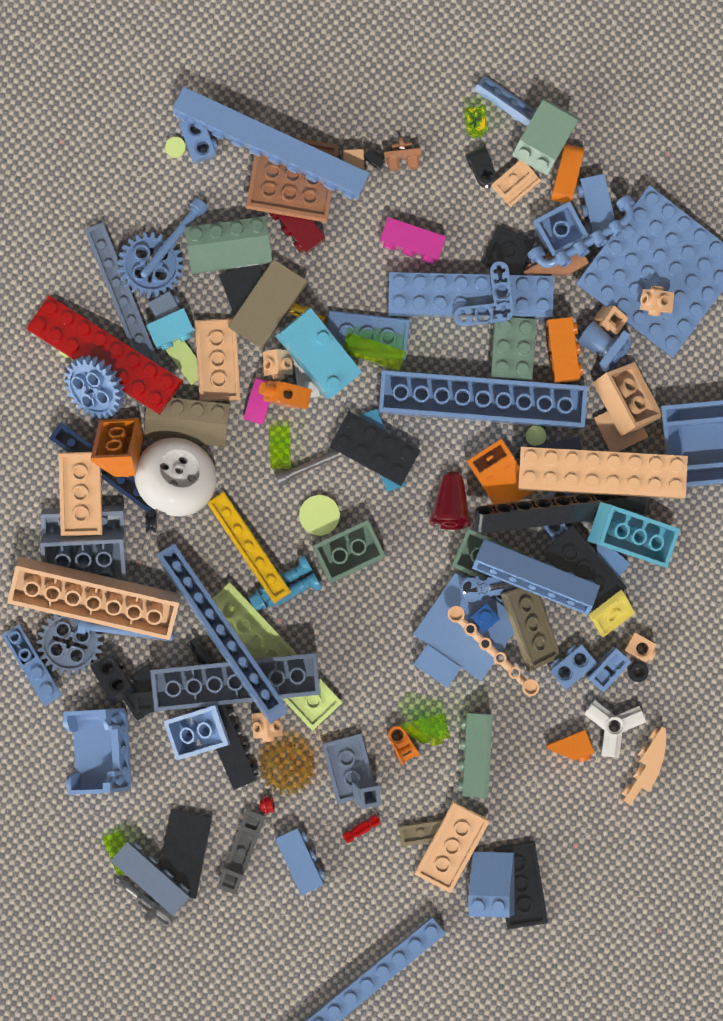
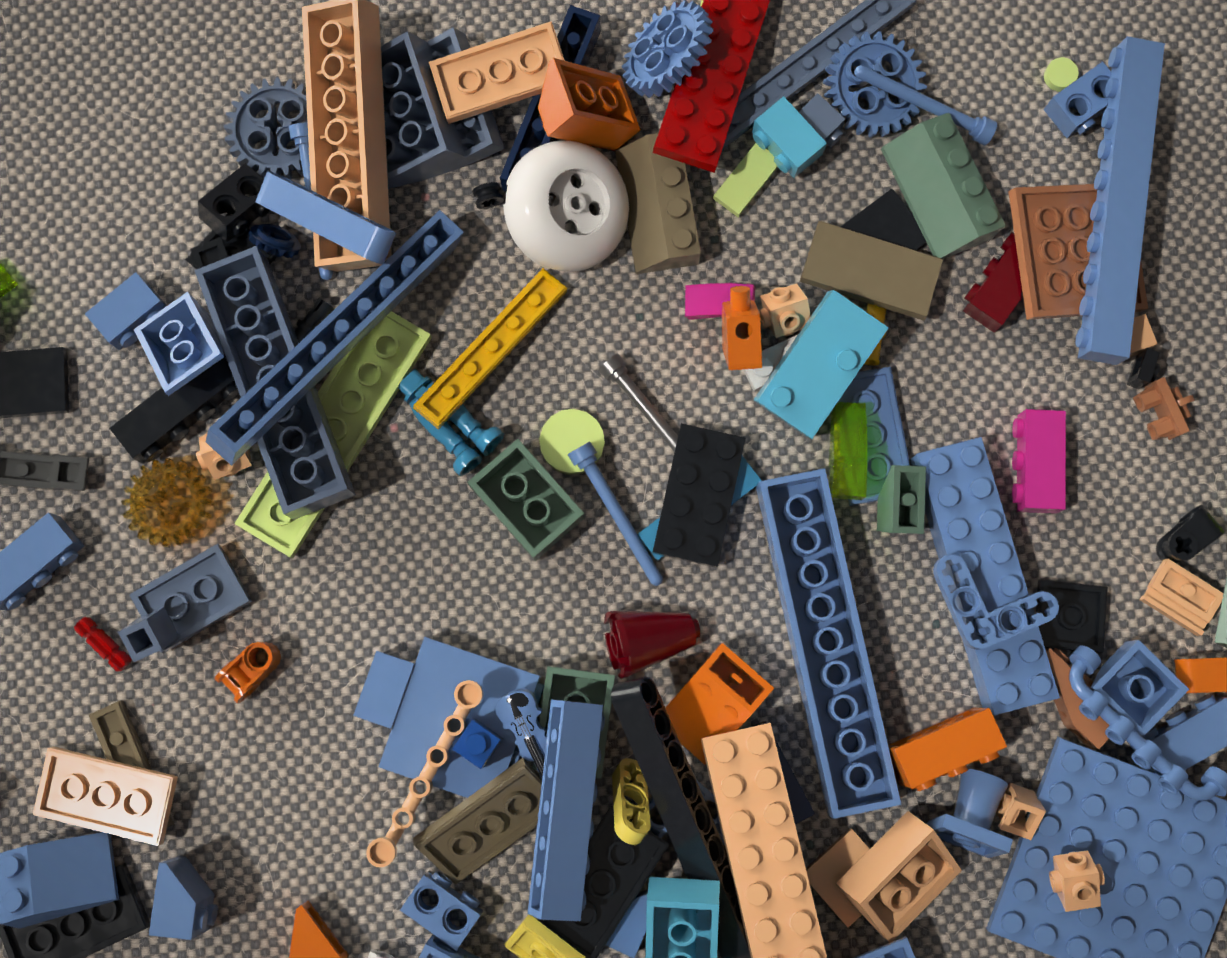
camera: 75 degrees right, 5 degrees down
medium blue slope [2,624,63,707] -> none
medium blue windscreen [62,708,131,795] -> none
light nougat tile [194,318,241,402] -> none
red plate [260,795,275,815] -> none
clear neon green slope [269,425,291,469] -> none
clear neon green slope [400,714,450,746] -> none
sand green slope [458,713,493,798] -> none
sand green brick [490,317,537,382] -> none
yellowish green tile [525,426,546,446] -> none
none -> medium blue brick [85,272,167,350]
none -> medium blue slope [149,856,218,940]
none -> dark blue gear [249,224,301,258]
none -> medium blue beam [255,171,396,264]
none -> medium blue piece [568,442,663,586]
none -> light yellow beam [612,758,651,845]
none -> sand green slope [877,465,926,534]

